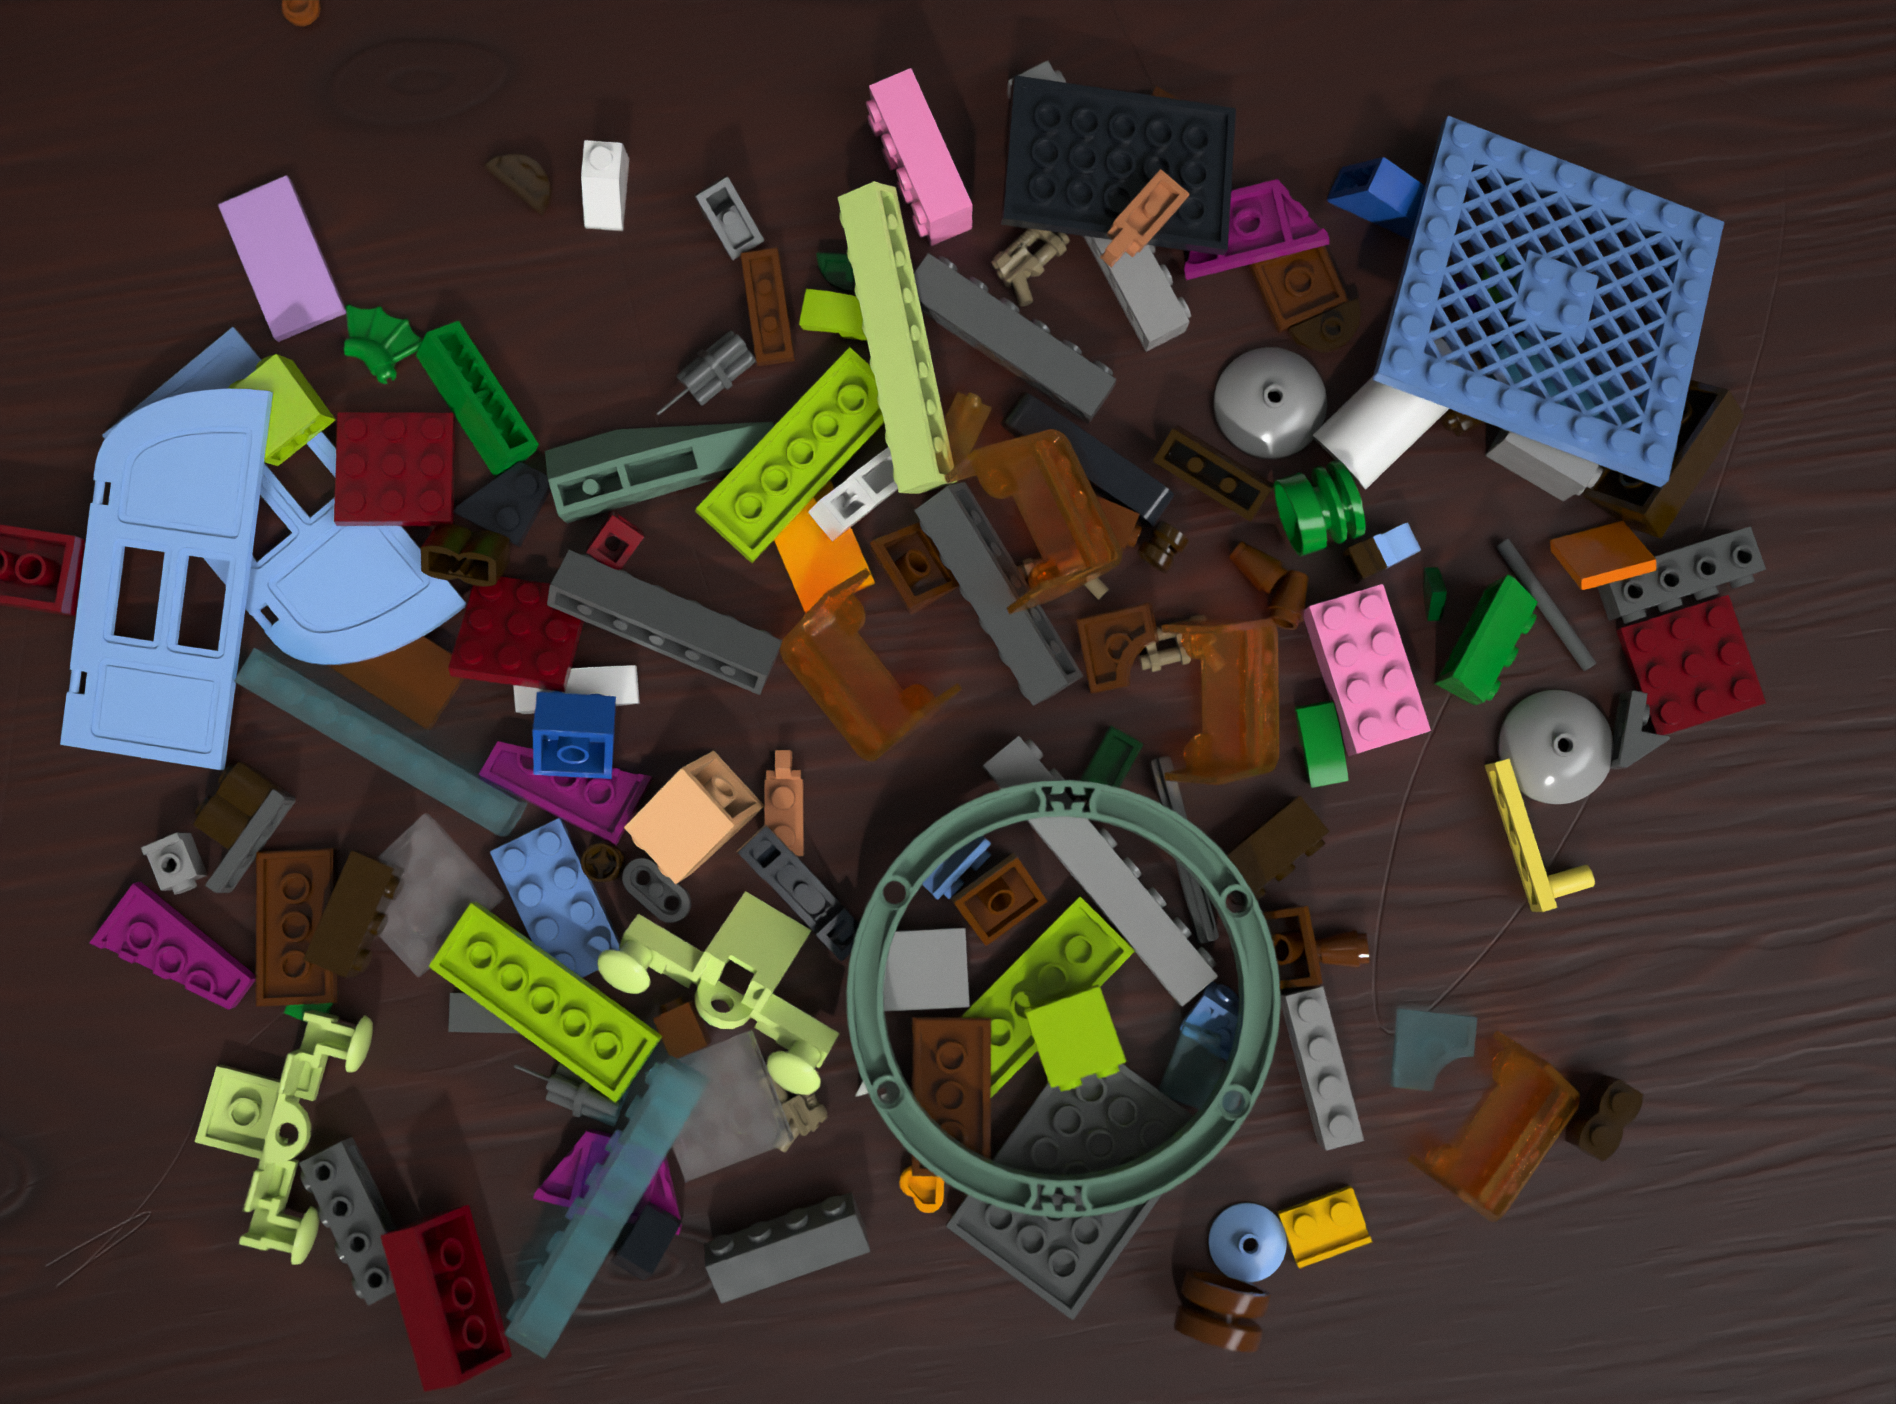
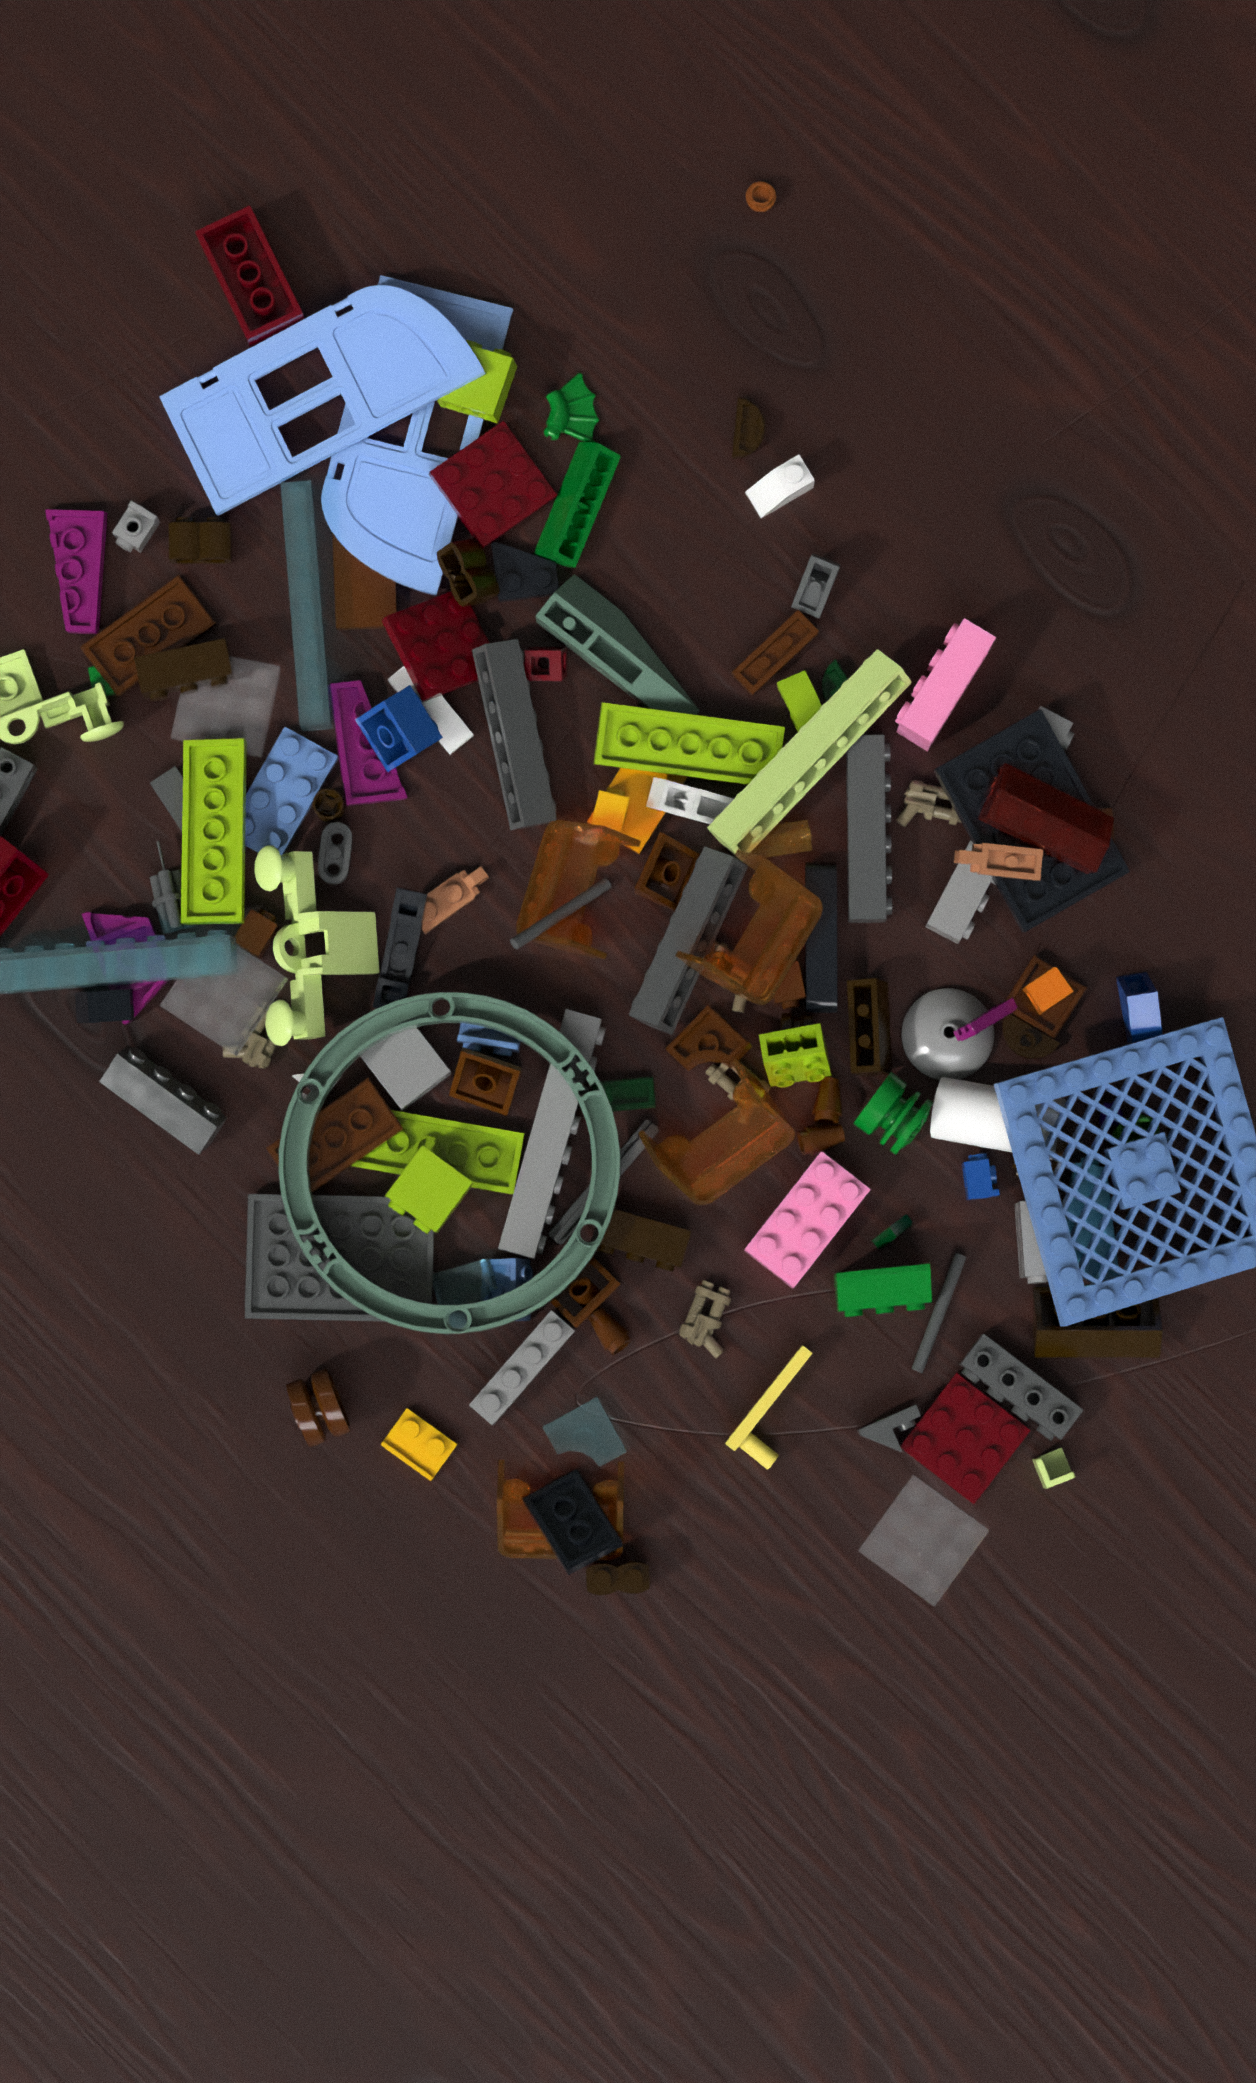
camera: 55 degrees right, 0 degrees up
dark grey tile [205,789,296,893] -> none
lavender tile [218,176,346,342] -> none
light nougat slope [624,751,765,884] -> none
dark grey piece [656,330,756,416] -> none
light orange tile [899,1166,944,1213] -> none
magenta wing [1184,179,1329,280] -> none
light blue dish [1208,1202,1287,1282] -> none
green slope [1295,700,1349,788] -> none
leg [1342,523,1421,584] -> none
light grey dish [1498,690,1614,804] -> none
orange tile [1550,521,1656,590] -> none
none -> dark grey bar [510,878,611,950]
none -> black tile [522,1469,623,1575]
none -> yellow brick [590,788,630,837]
none -> dark tan piece [679,1280,732,1358]
none -> lime brick [759,1023,832,1088]
none -> clear plate [858,1475,989,1607]
none -> magenta tile [953,998,1017,1041]
none -> blue brick [962,1153,1000,1200]
none -> clear red slope [978,763,1114,874]
none -> orange panel [1023,967,1074,1015]
none -> yellowish green panel [1032,1448,1076,1489]

